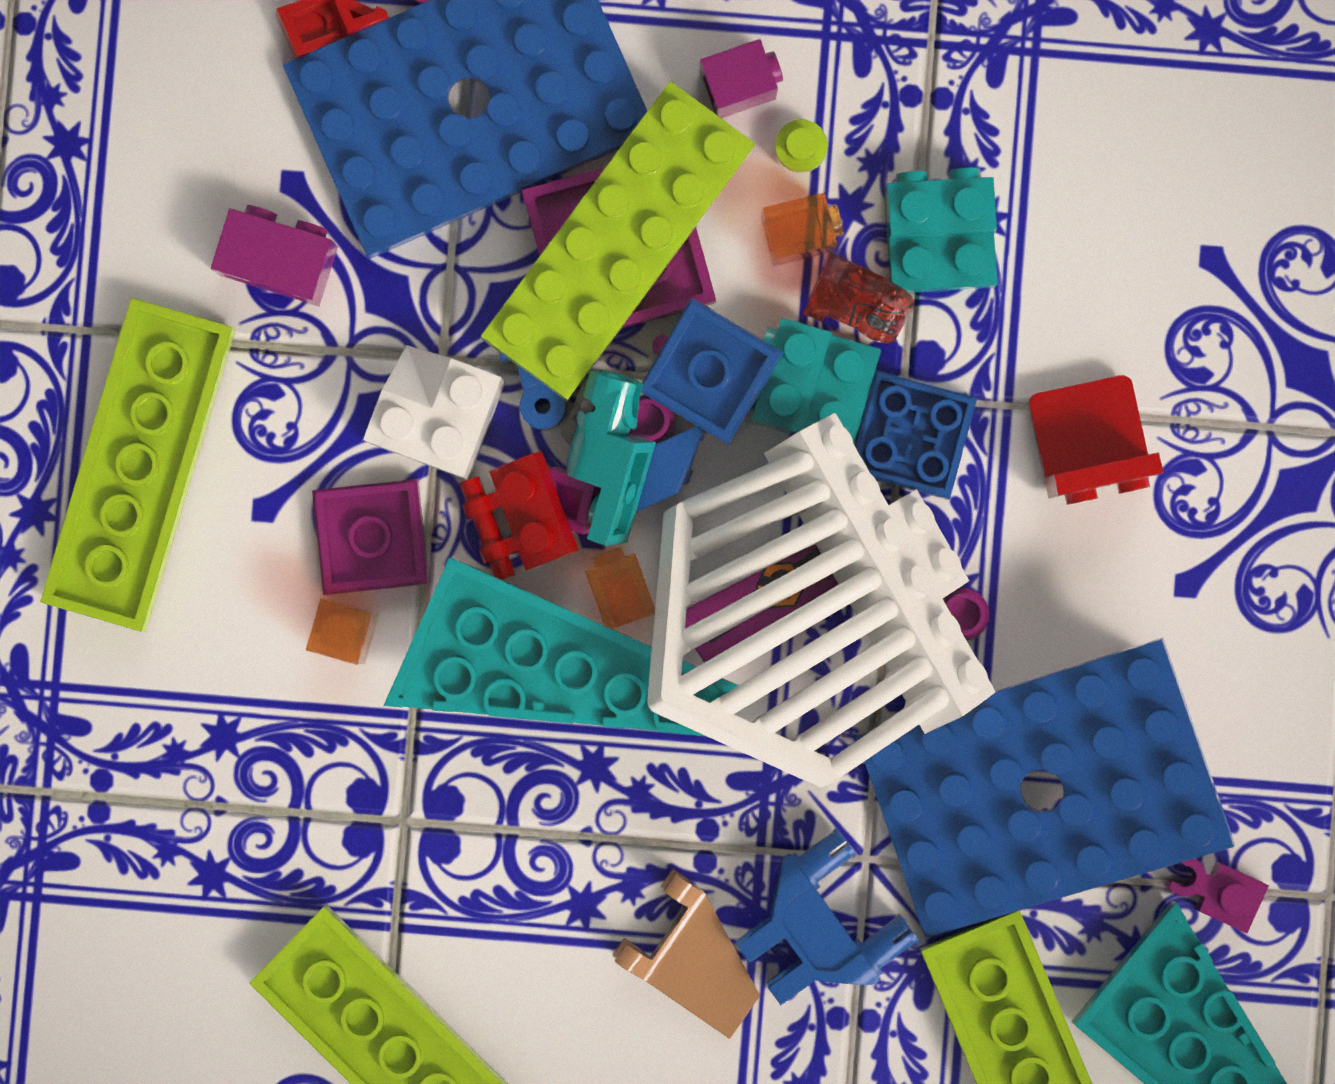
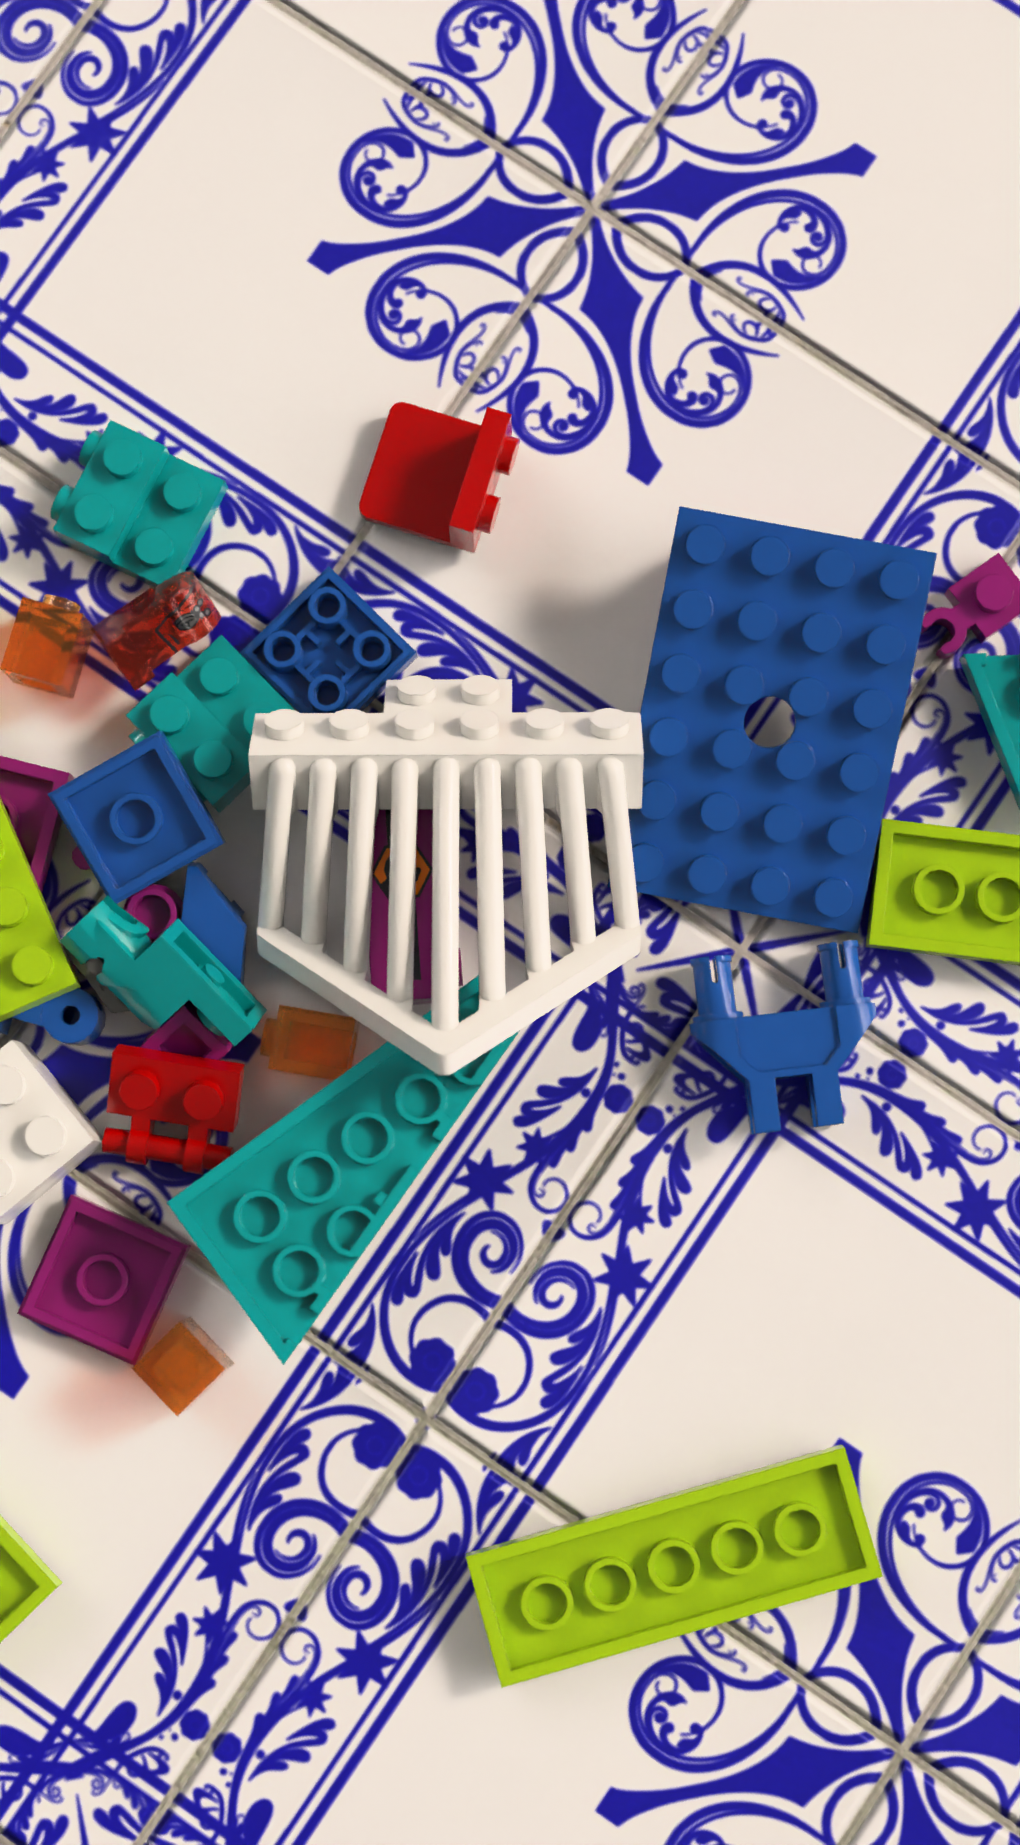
camera: 55 degrees left, 5 degrees down
medium nougat flag [612,869,760,1039] -> none
magenta plate [943,588,989,641] -> none

